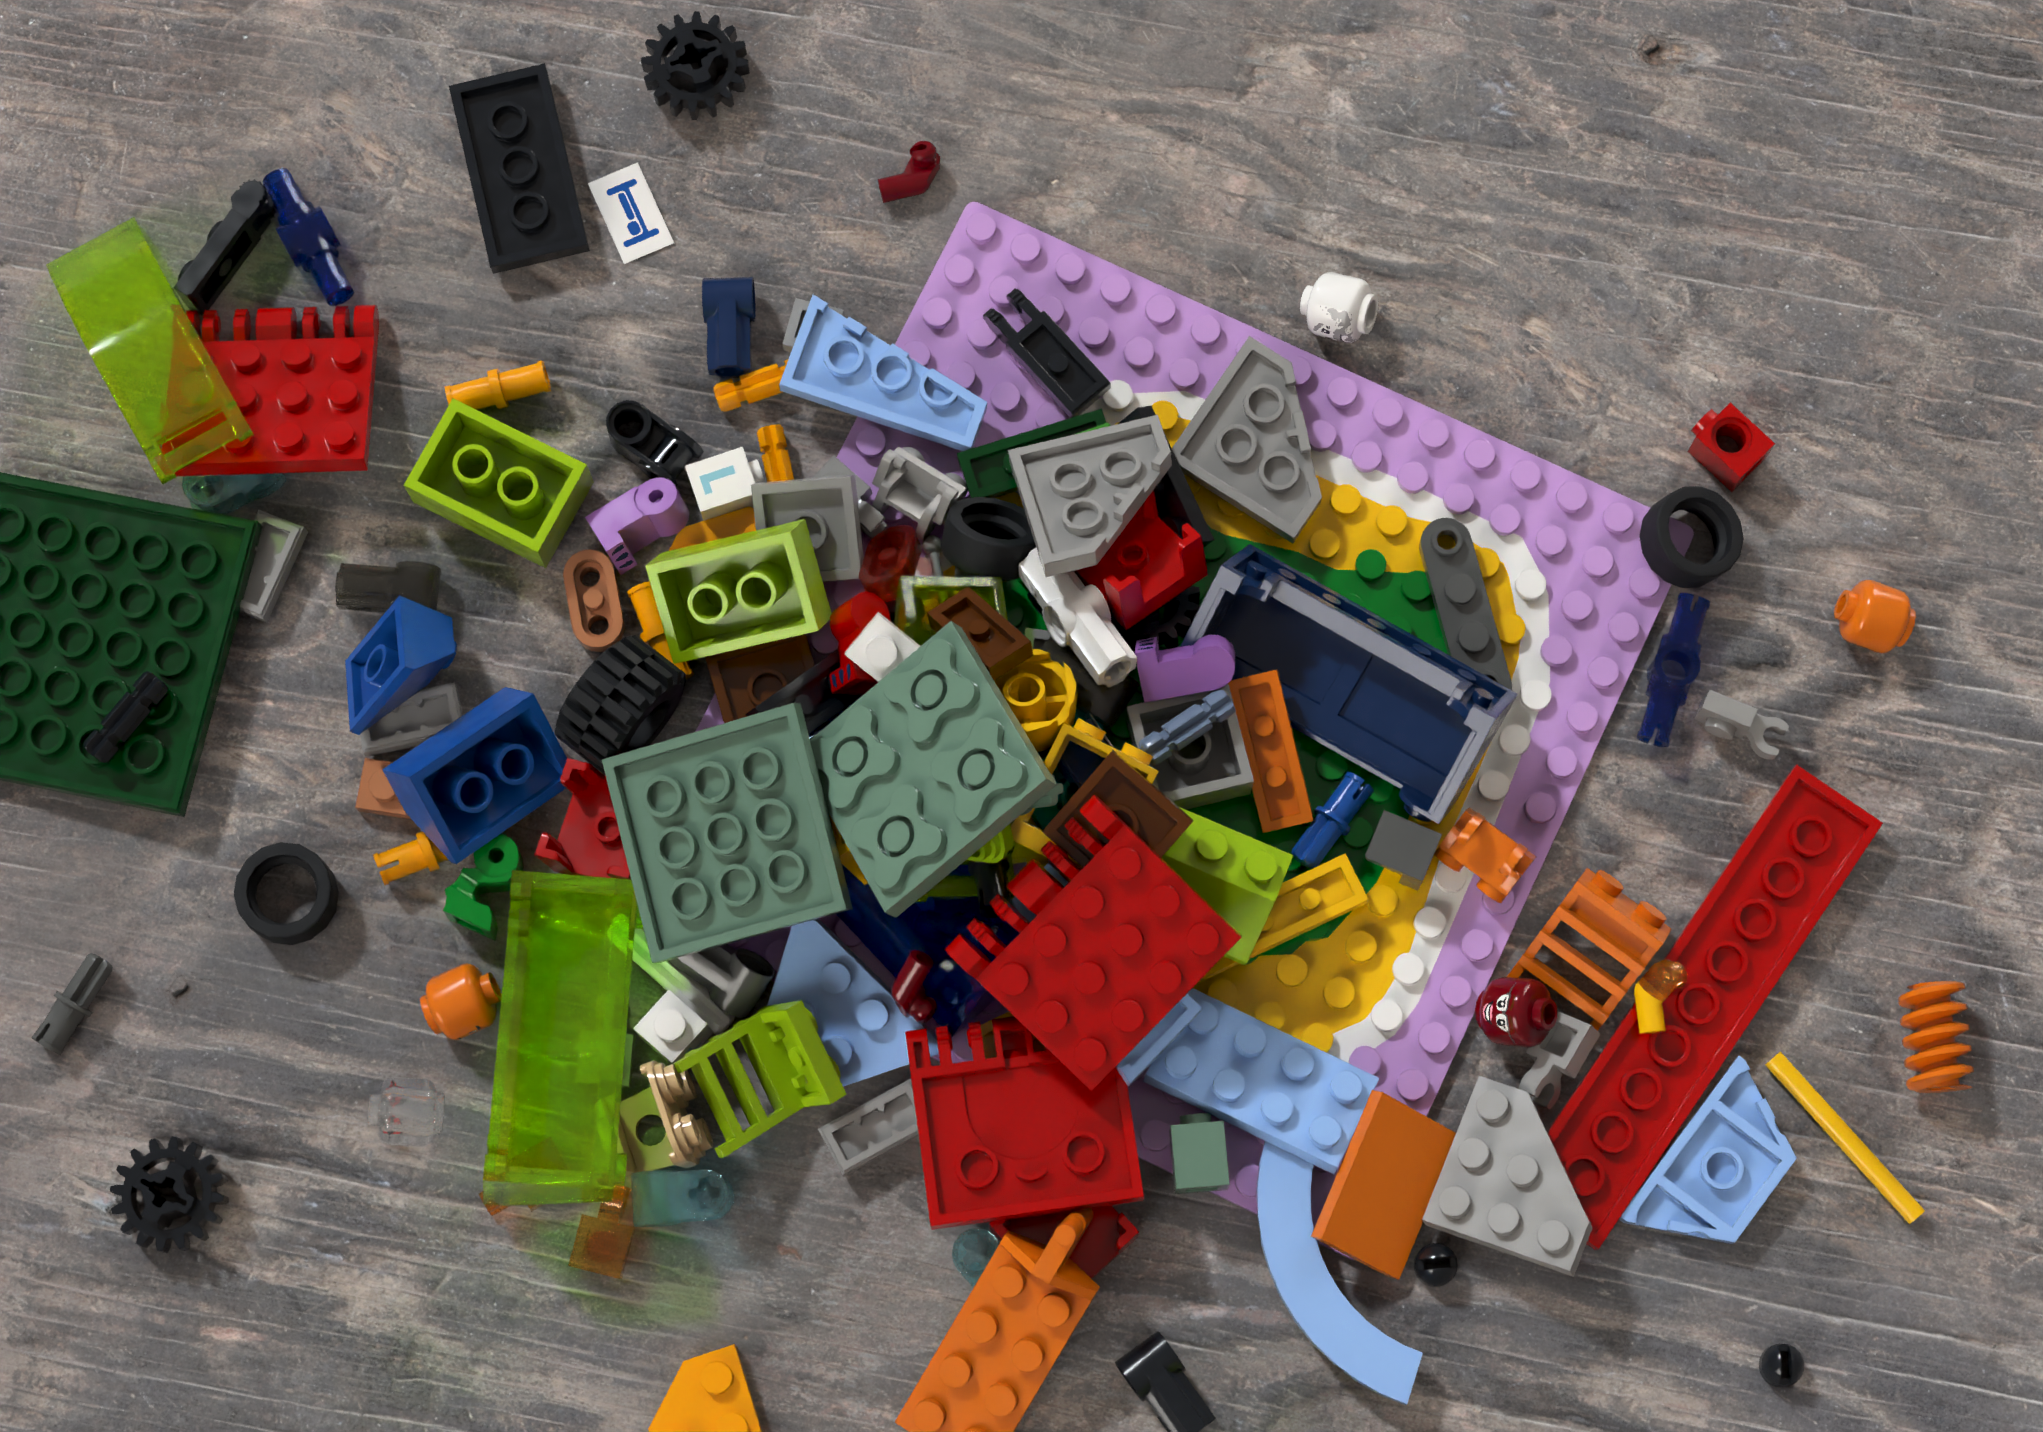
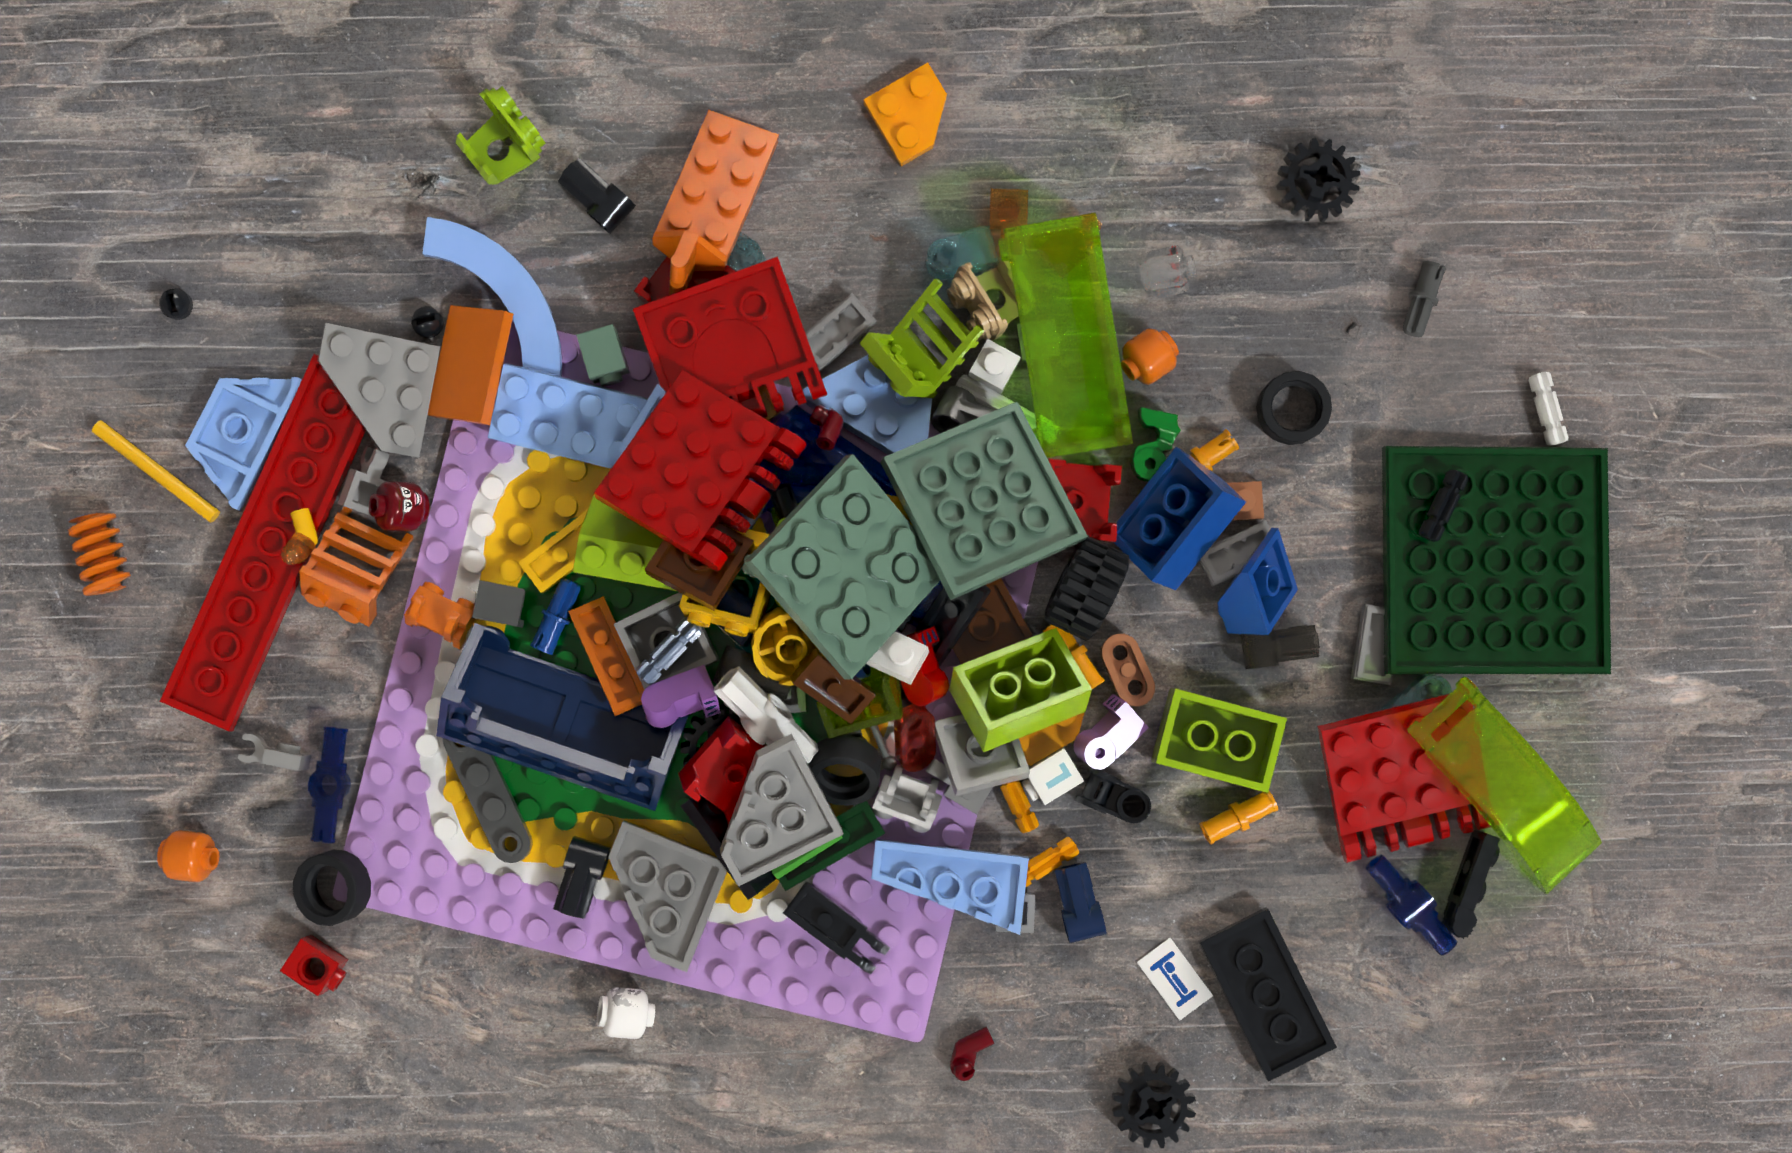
camera: 165 degrees right, 10 degrees up
none -> black piece [553,836,611,919]

